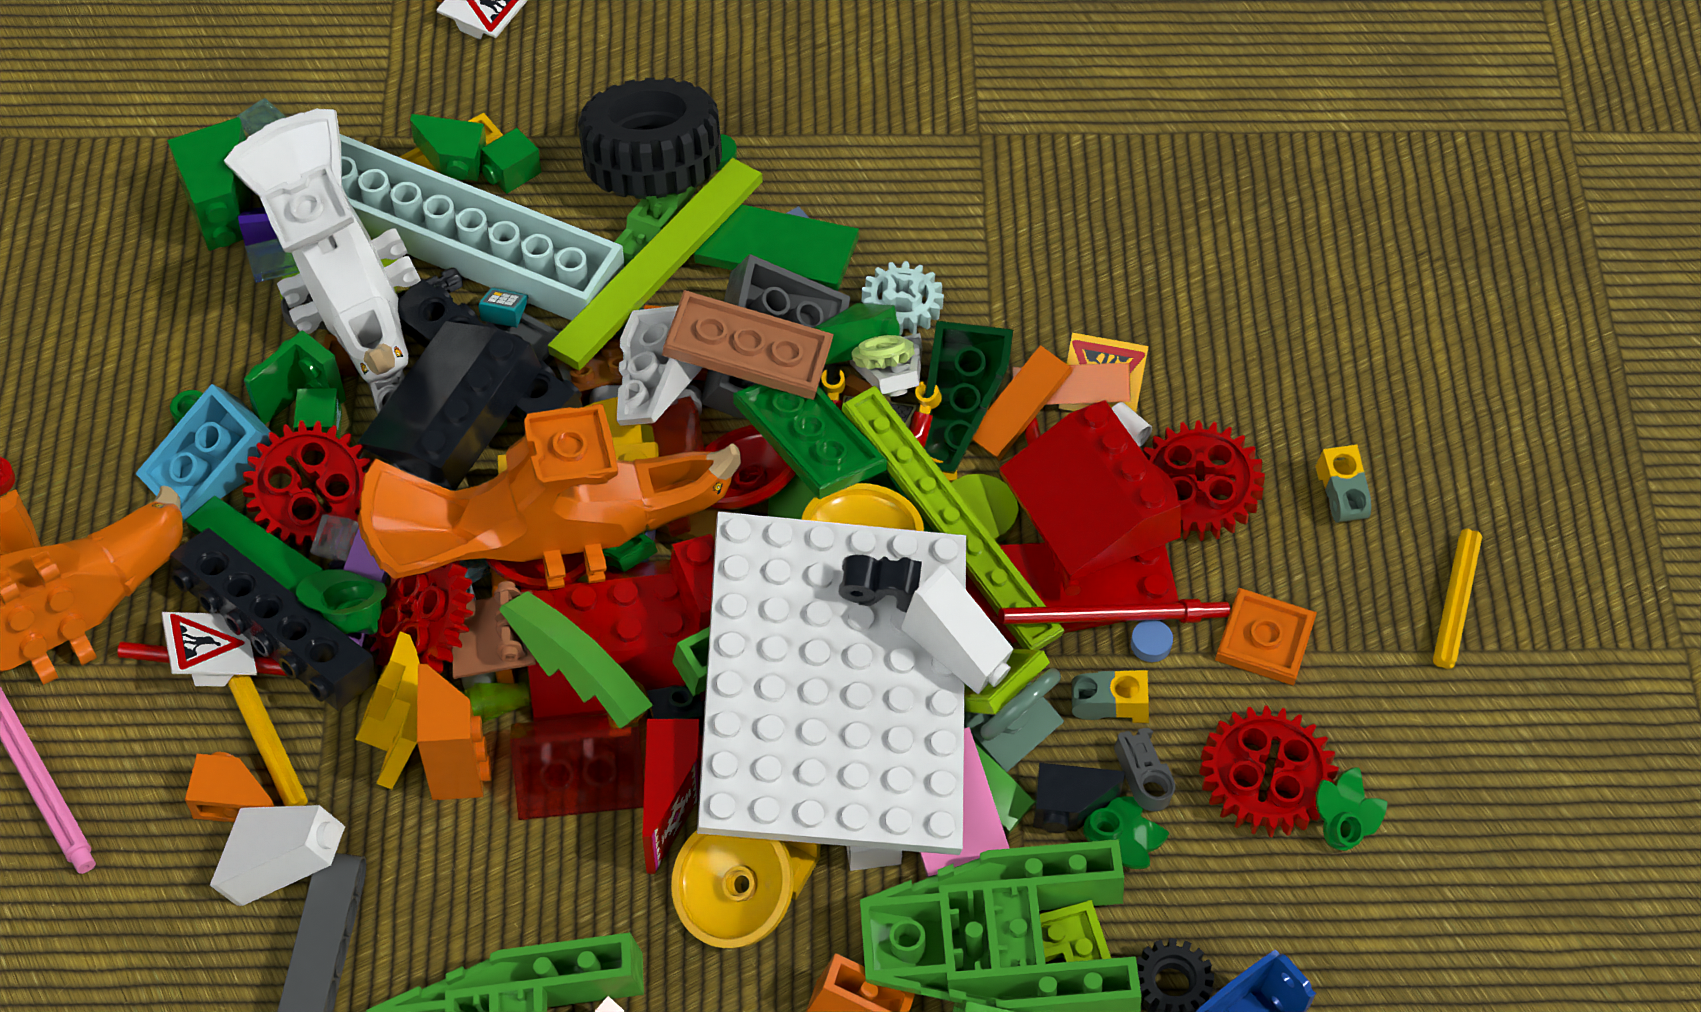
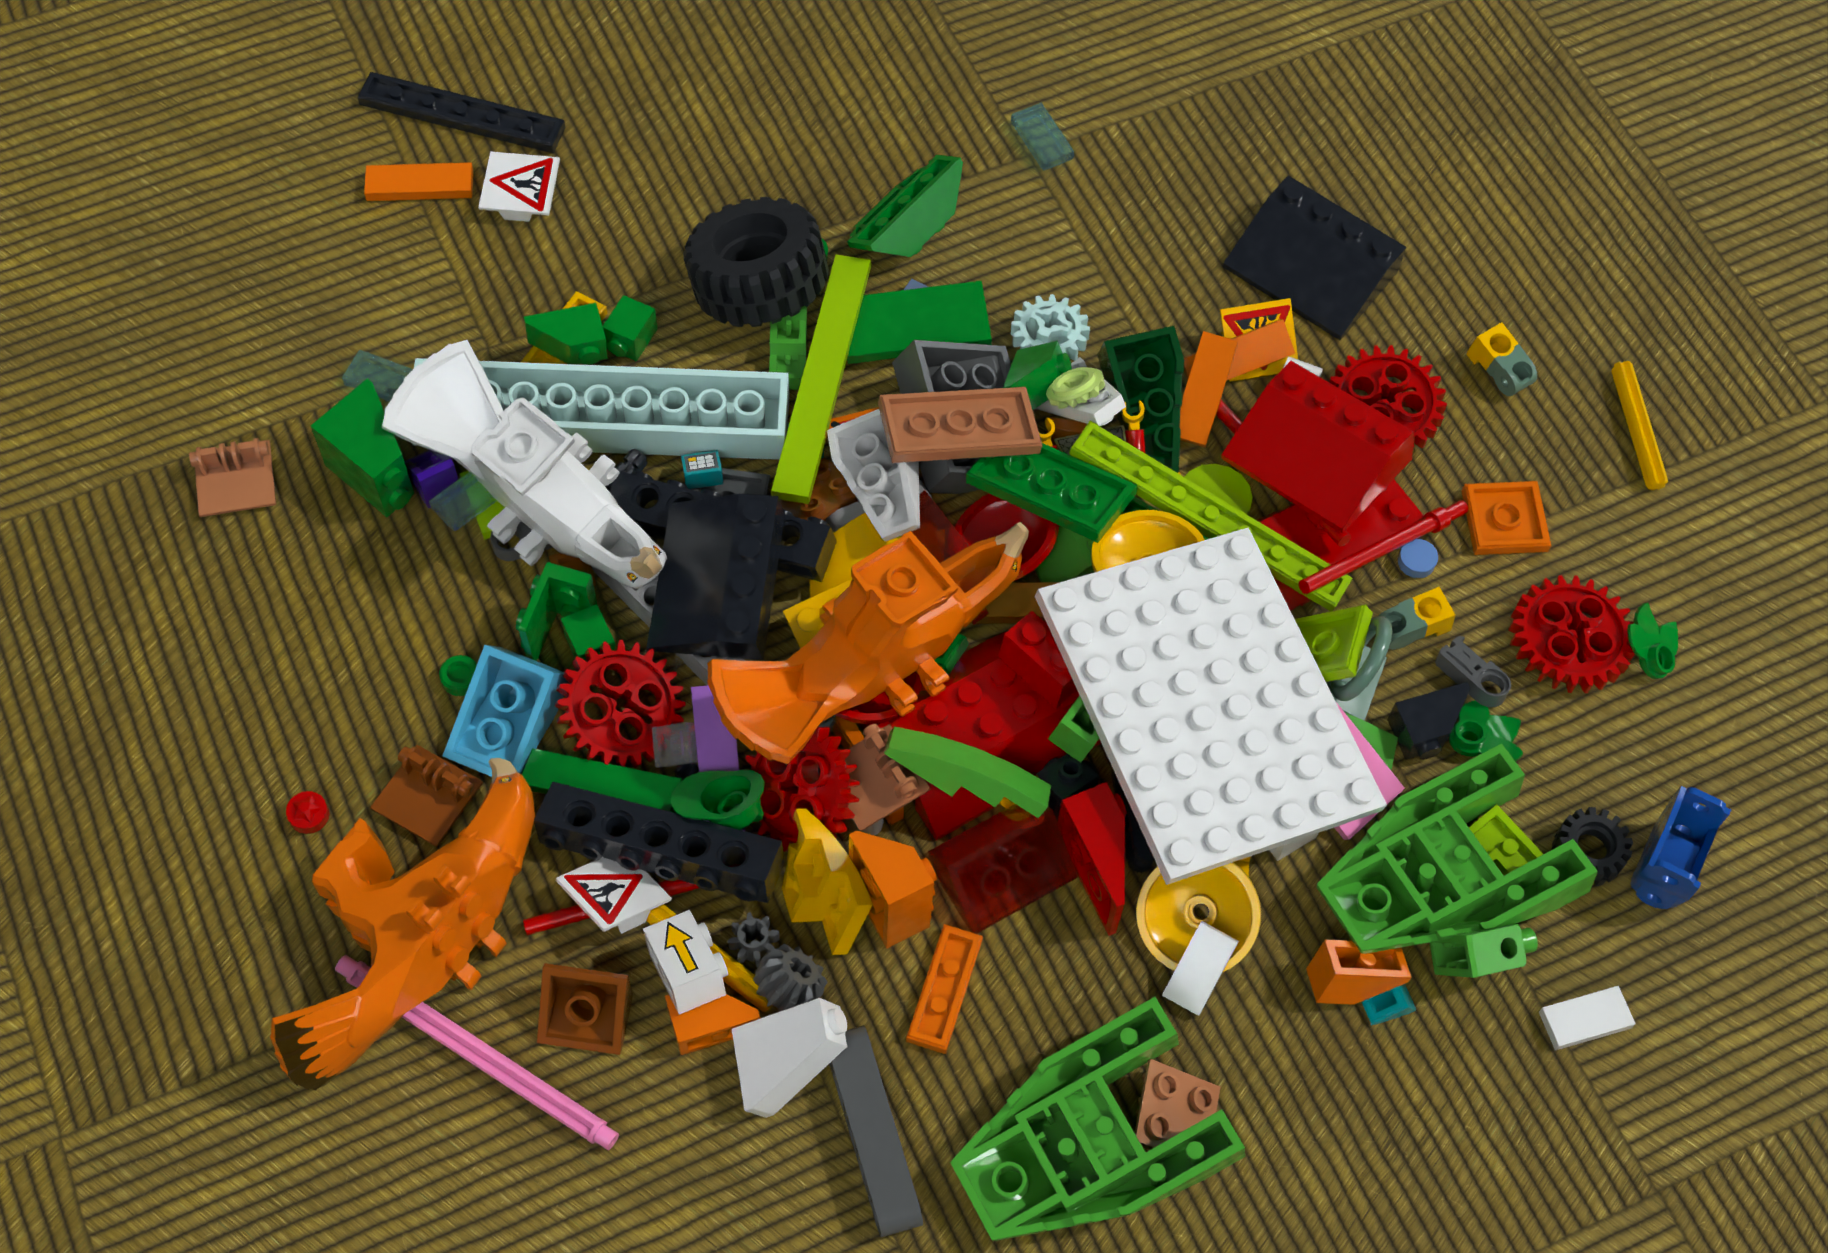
camera: 25 degrees left, 5 degrees up
clear neon green cone [465,682,529,723] -> none
black leg [838,554,922,613] -> none
white slope [901,564,1013,694] -> none
none -> nougat hinge [189,438,276,517]
none -> dark orange hinge [370,745,483,847]
none -> dark orange slope [537,963,633,1055]
none -> white brick [643,910,729,1014]
none -> dark grey gear [728,913,780,968]
none -> dark grey gear [753,944,828,1012]
none -> green wedge [847,155,963,257]
none -> orange tile [906,924,983,1054]
none -> clear light blue tile [1011,102,1074,171]
none -> white tile [1162,921,1239,1016]
none -> black slope [1223,175,1407,340]

